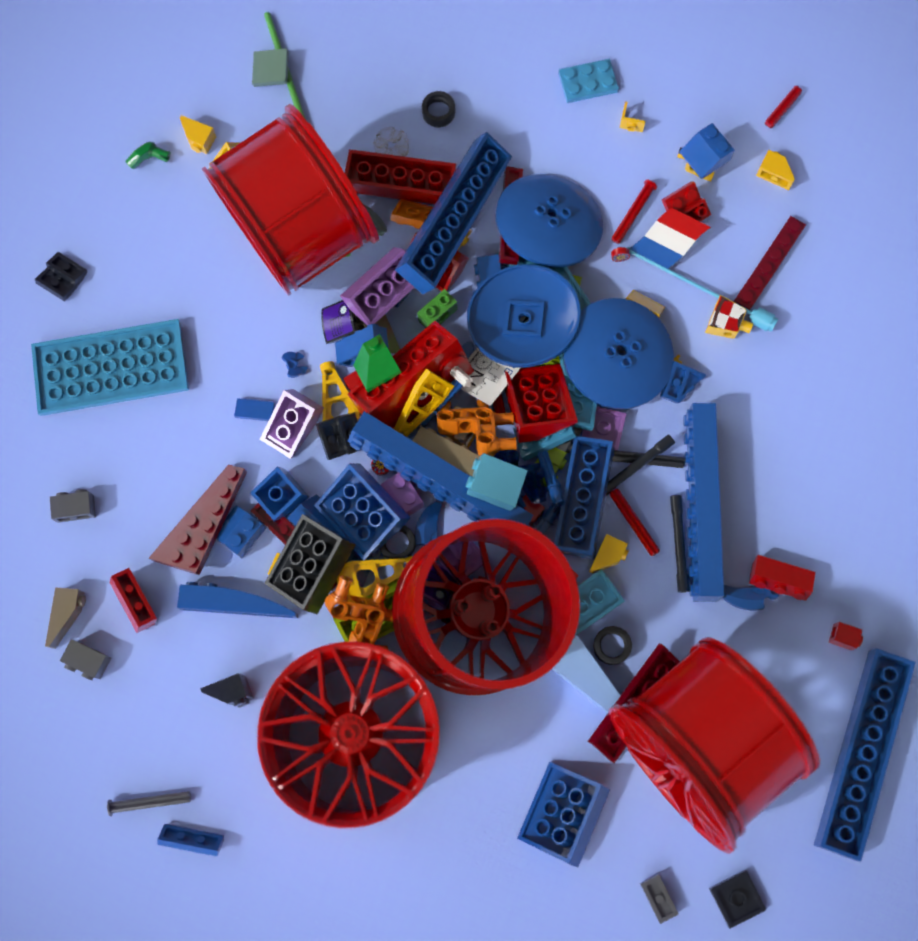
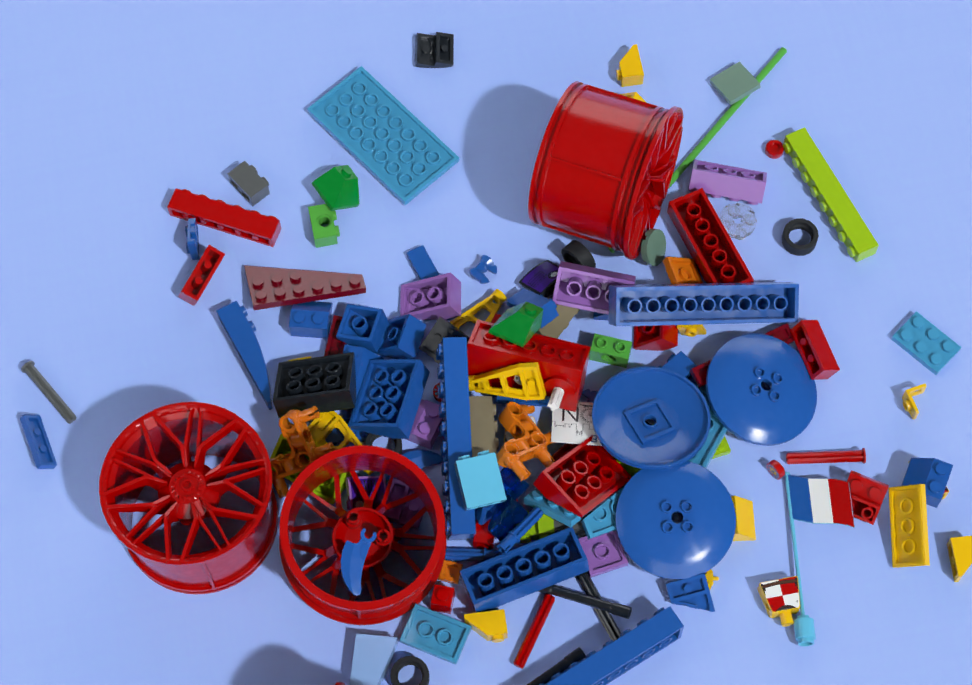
camera: 55 degrees right, 10 degrees down
dark tan slope [45,587,86,649] -> none
dark grey brick [60,639,111,681] -> none
green arm [125,142,171,169] -> none
black slope [200,673,254,708] -> none
dark red plate [733,216,806,310] -> none
none -> red brick [167,188,282,247]
none -> blue wing [185,218,200,260]
none -> bright green brick [308,204,340,248]
none -> green slope [312,165,360,211]
none -> blue piece [340,528,376,596]
none -> blue slope [376,314,426,359]
none -> black tyre [561,240,596,268]
none -> medium lavender slope [689,159,767,205]
none -> red tile [765,140,784,159]
none -> lime brick [783,127,879,262]
none -> red brick [790,320,840,380]
none -> yellow tile [888,484,930,568]

